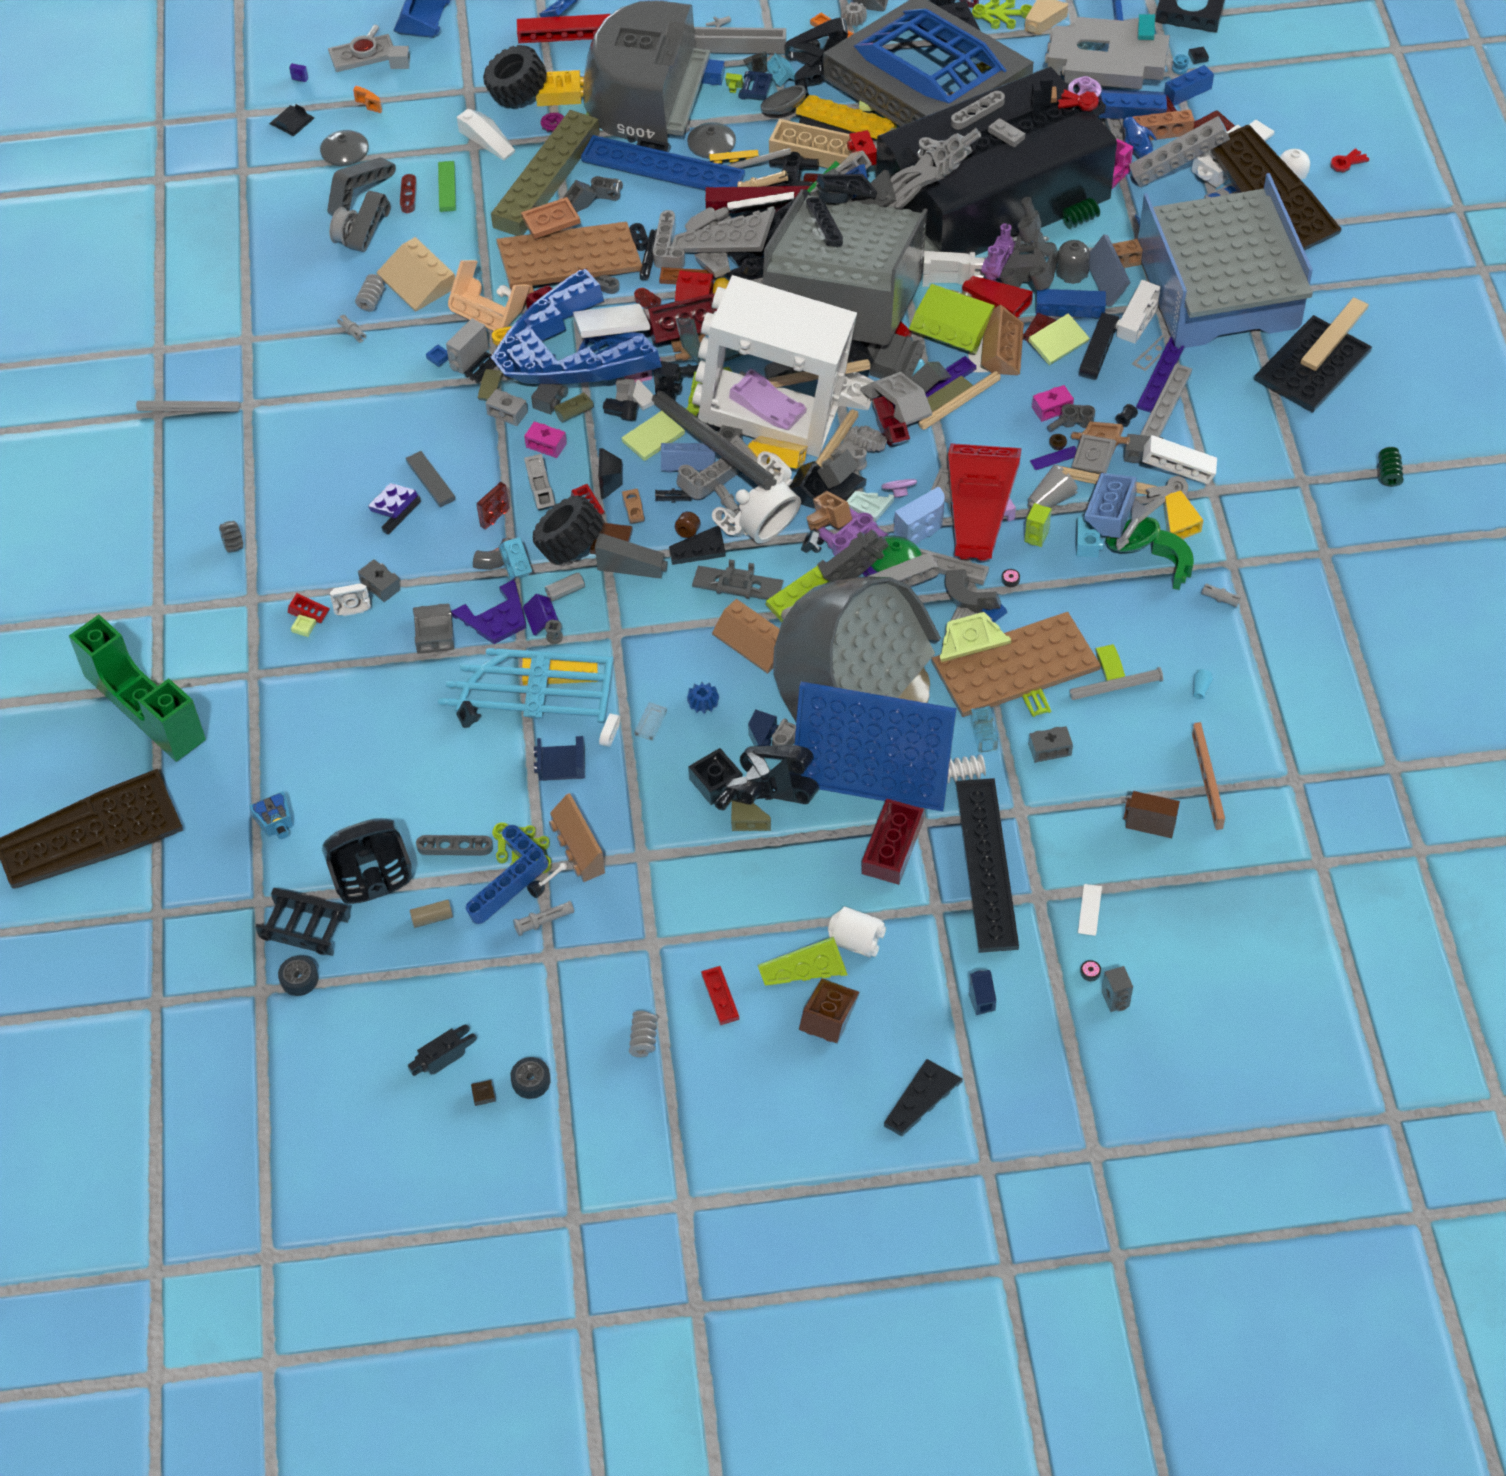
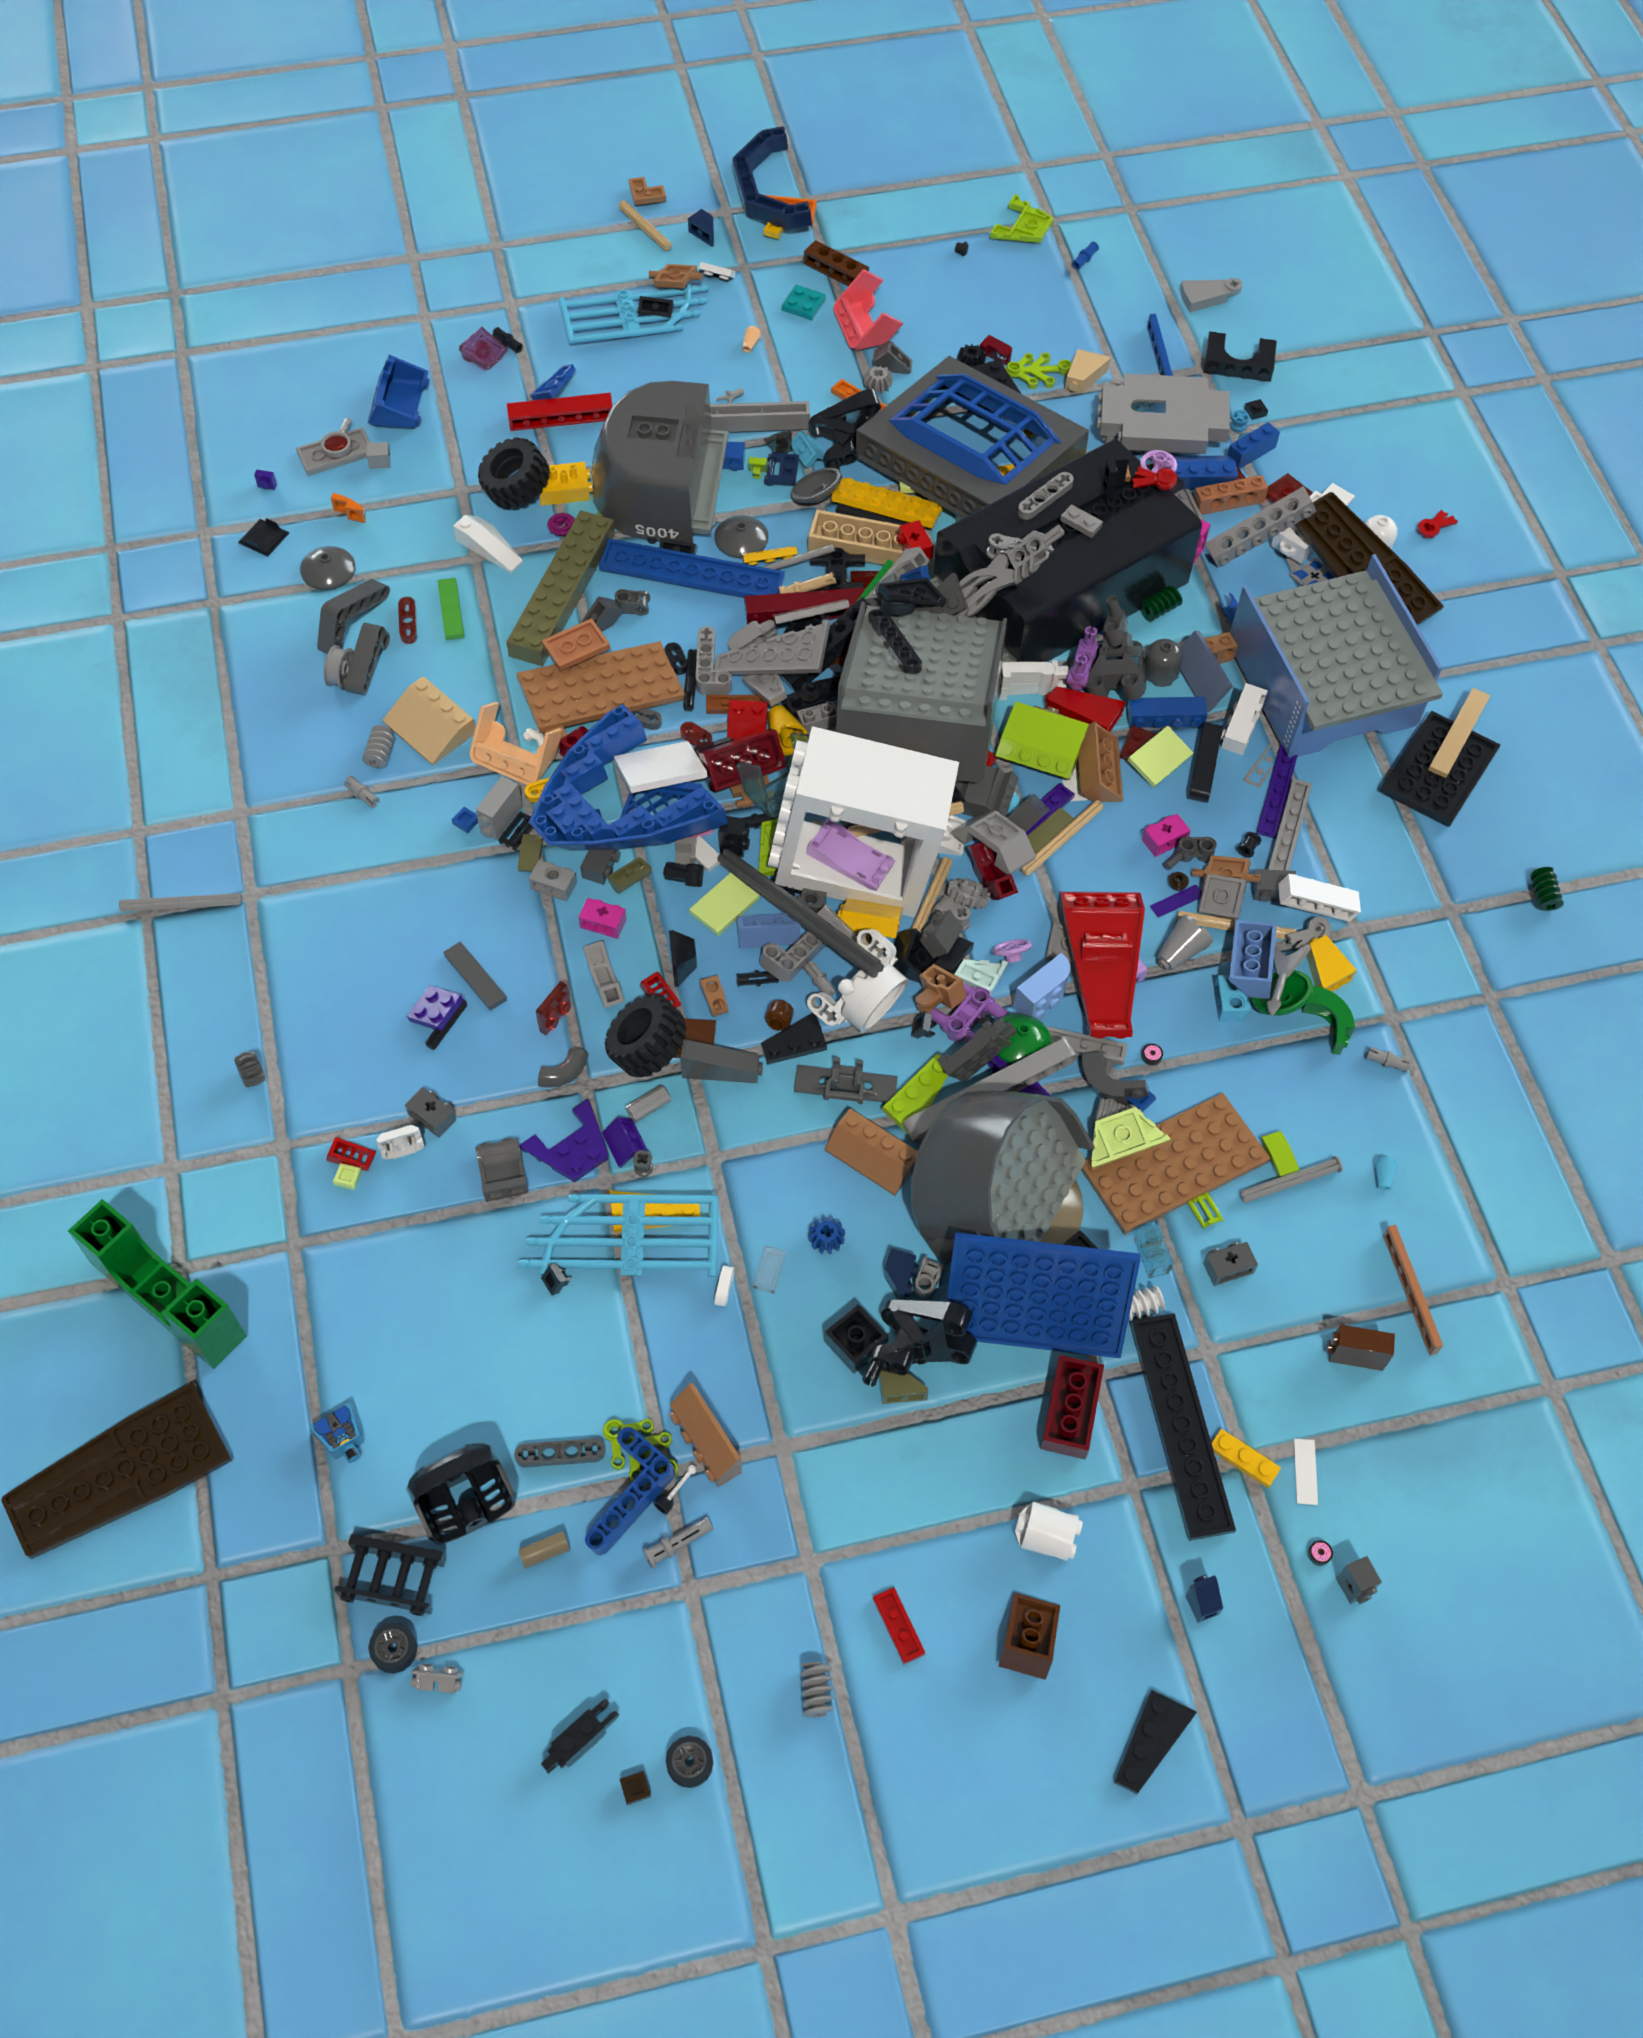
camera: 10 degrees left, 5 degrees up
medium azure brick [499,537,532,581] -> none
dark blue panel [534,736,585,781] -> none
lime wing [757,937,848,986] -> none
lime brick [1024,503,1052,547] -> none
blue animal [1123,117,1157,158] -> none
teal tile [1138,14,1155,40] -> none
none -> light grey hinge [411,1664,464,1694]
none -> yellow plate [1212,1429,1281,1488]

